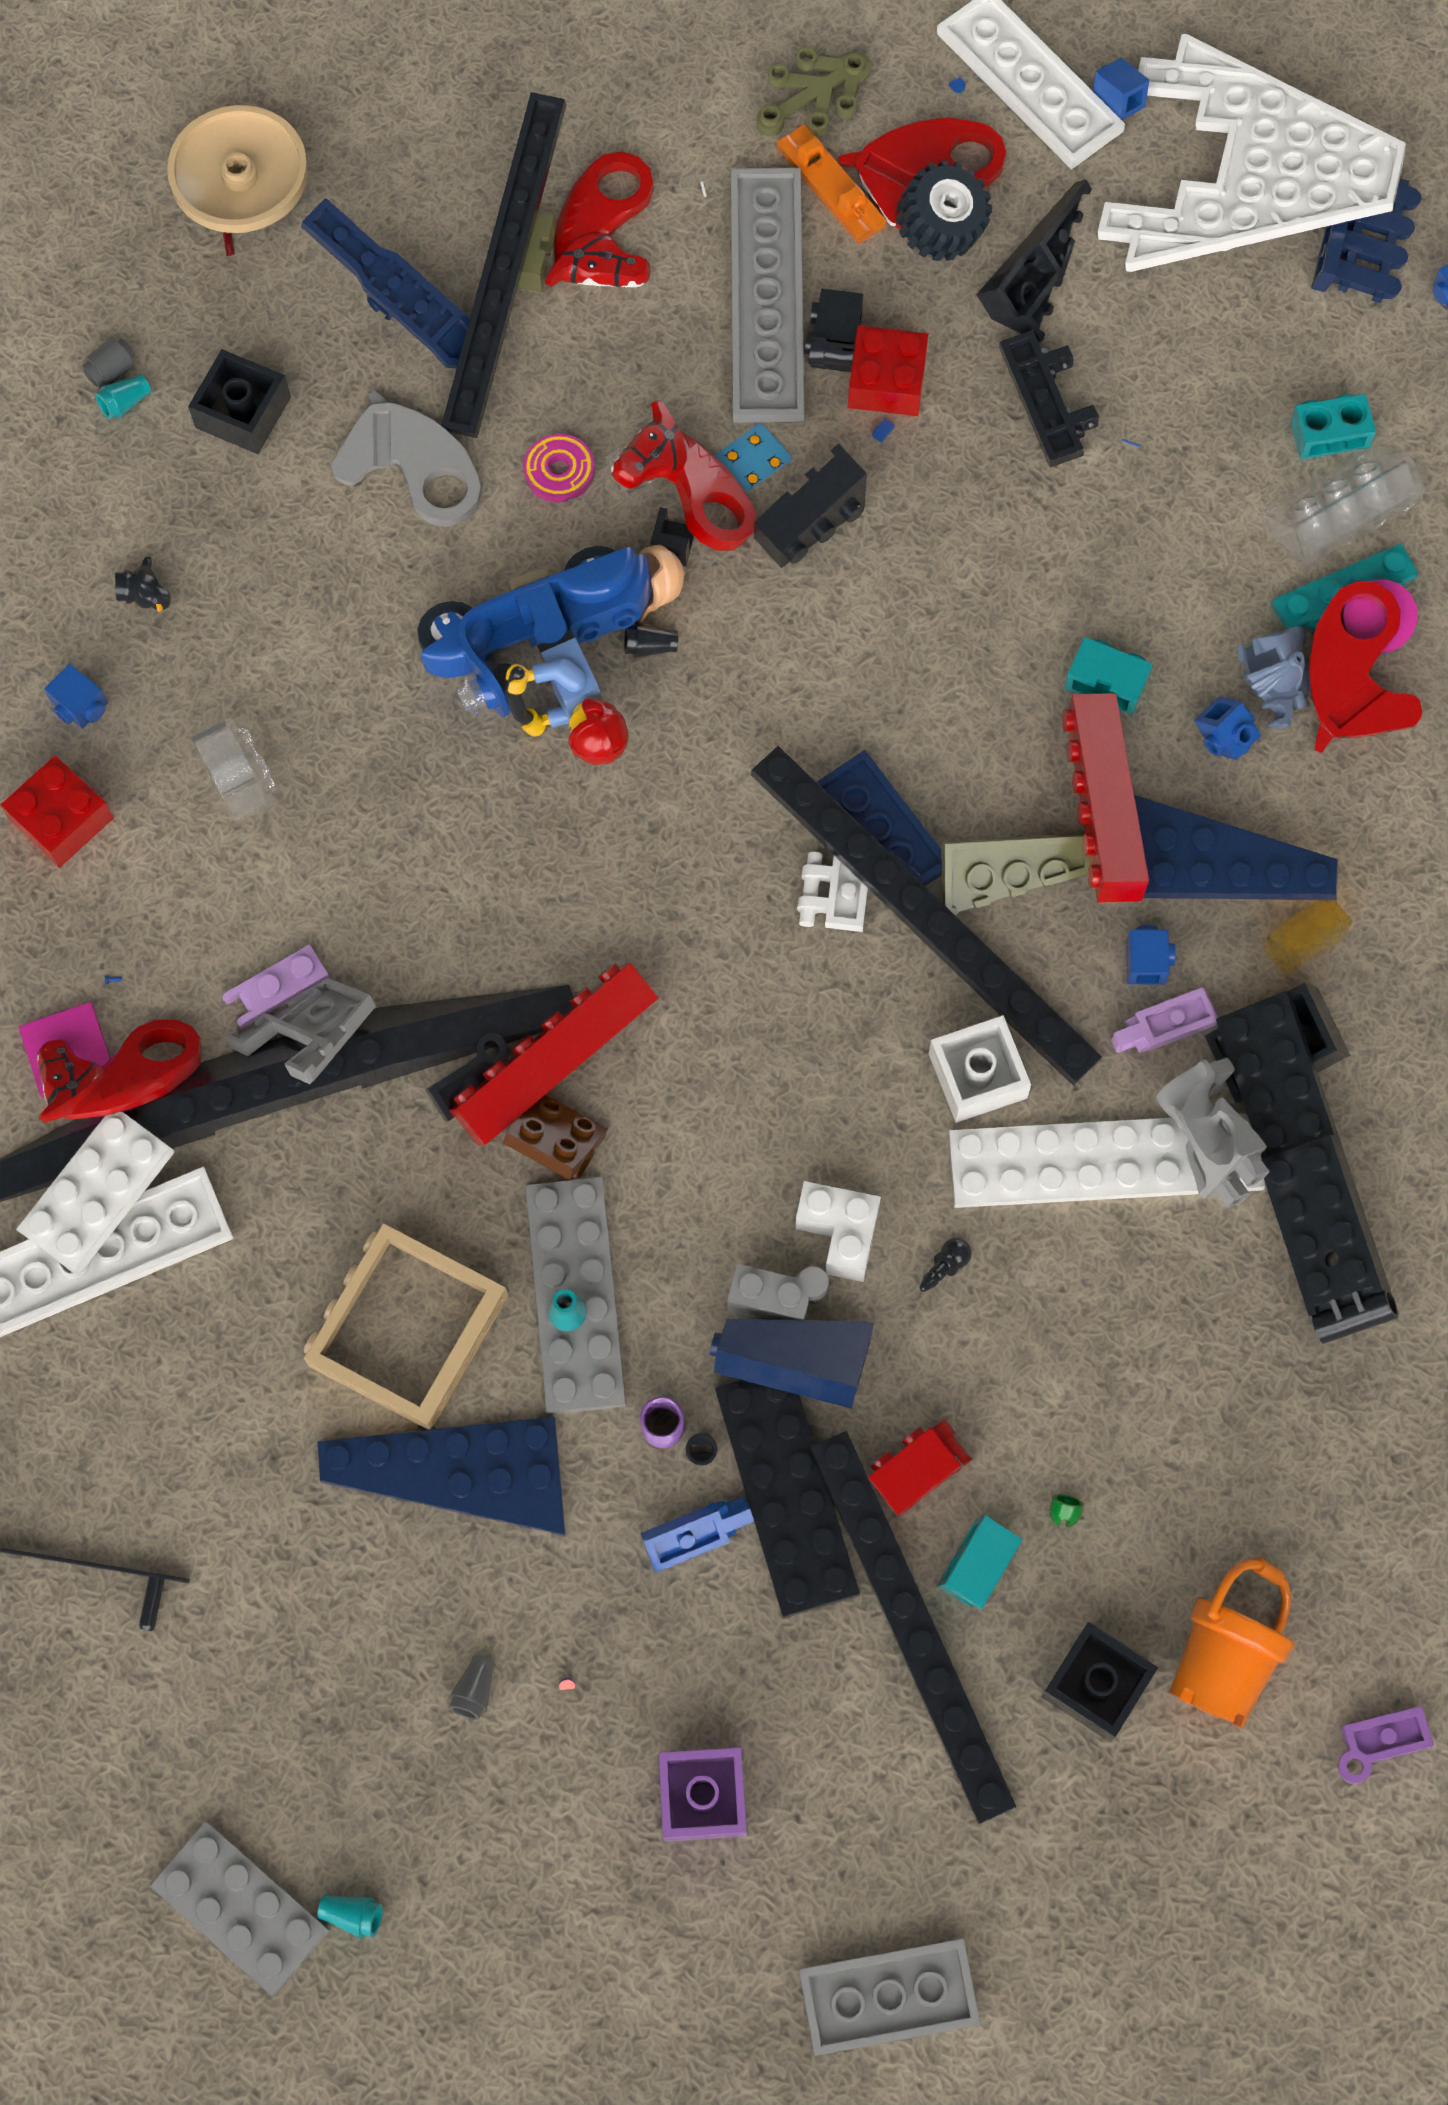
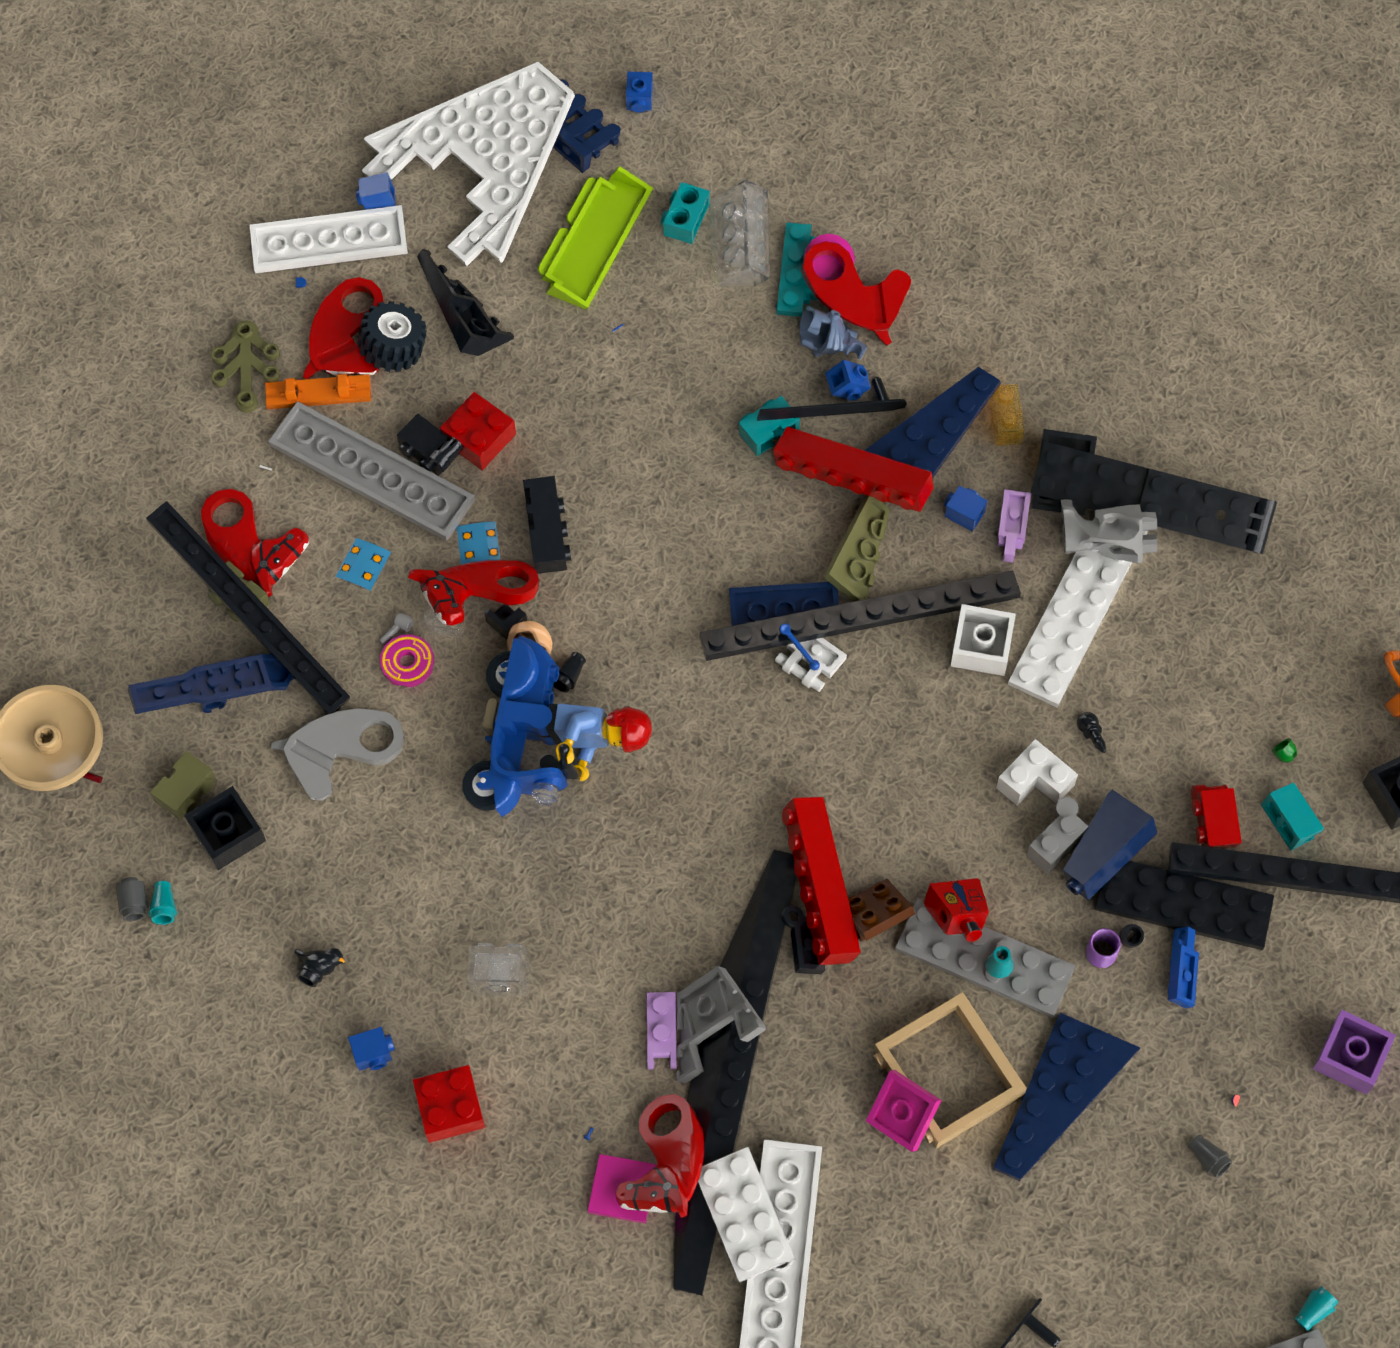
camera: 60 degrees left, 5 degrees down
blue piece [872,418,895,443] -> none
black hinge [999,330,1099,467] -> none
none -> olive brick [150,751,216,820]
none -> dark azure sticker [335,538,391,591]
none -> light grey hand [379,613,414,645]
none -> lime slope [538,166,653,309]
none -> black piece [757,377,907,421]
none -> blue hinge [779,624,820,671]
none -> dark pink tile [866,1070,941,1152]
none -> red torso [923,878,989,942]

